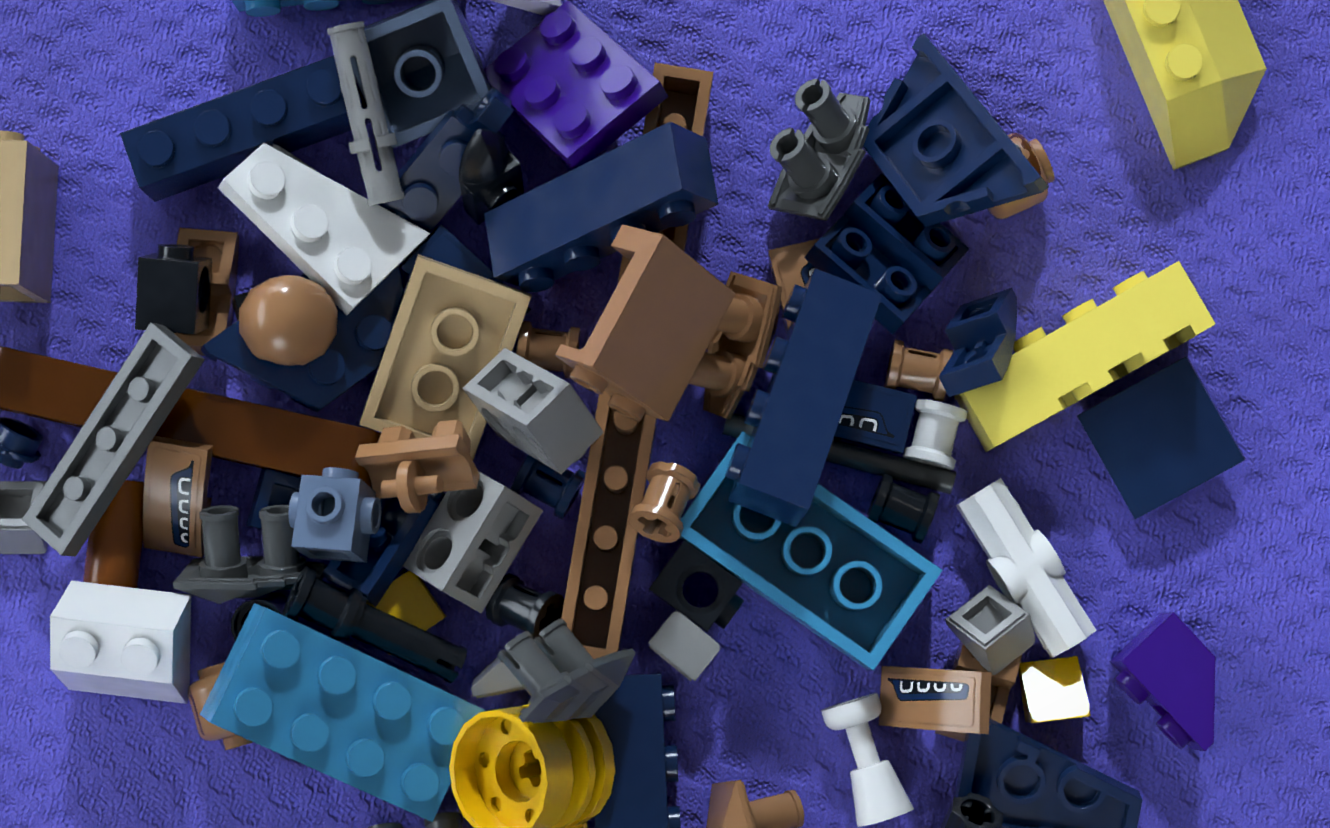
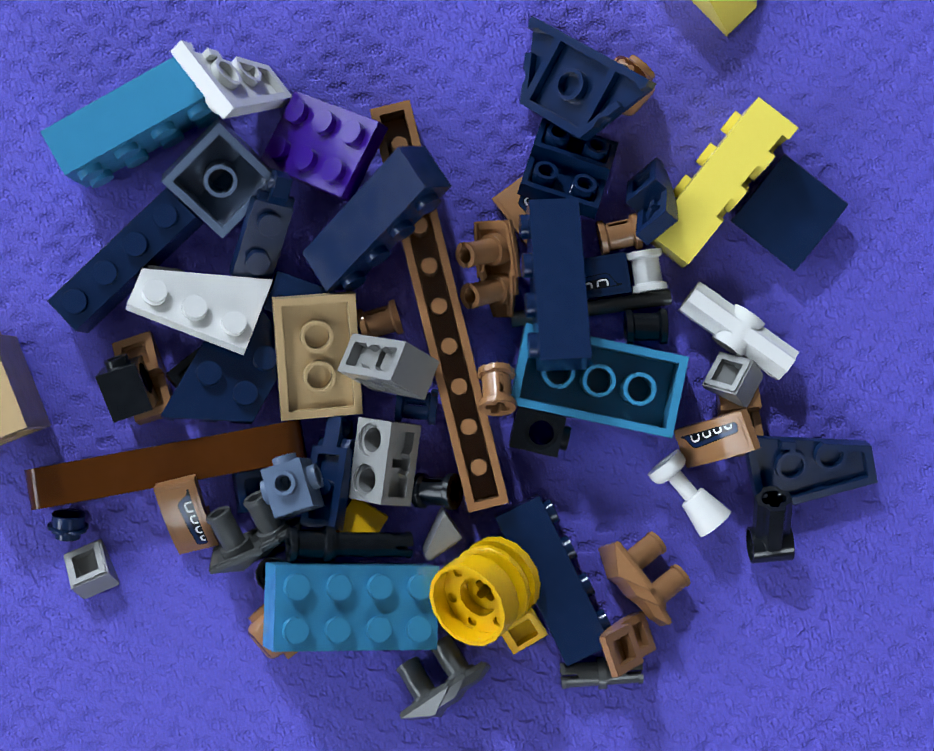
camera: 25 degrees left, 5 degrees up
plate [22,322,205,557] -> none
white slope [50,580,191,704] -> none
dark orange piece [83,480,144,588] -> none
medium nougat hair [239,275,338,366] -> none
light grey pin [327,21,405,206] -> none
medium nougat hips [355,420,480,514] -> none
black plate [459,129,524,225] -> none
dark grey connector [497,619,636,723] -> none
medium nougat panel [555,224,735,422] -> none
light grey slope [648,611,720,681] -> none
dark grey connector [767,79,871,221] -> none
slope [1018,656,1091,723] -> none
dark purple slope [1110,612,1216,751] -> none

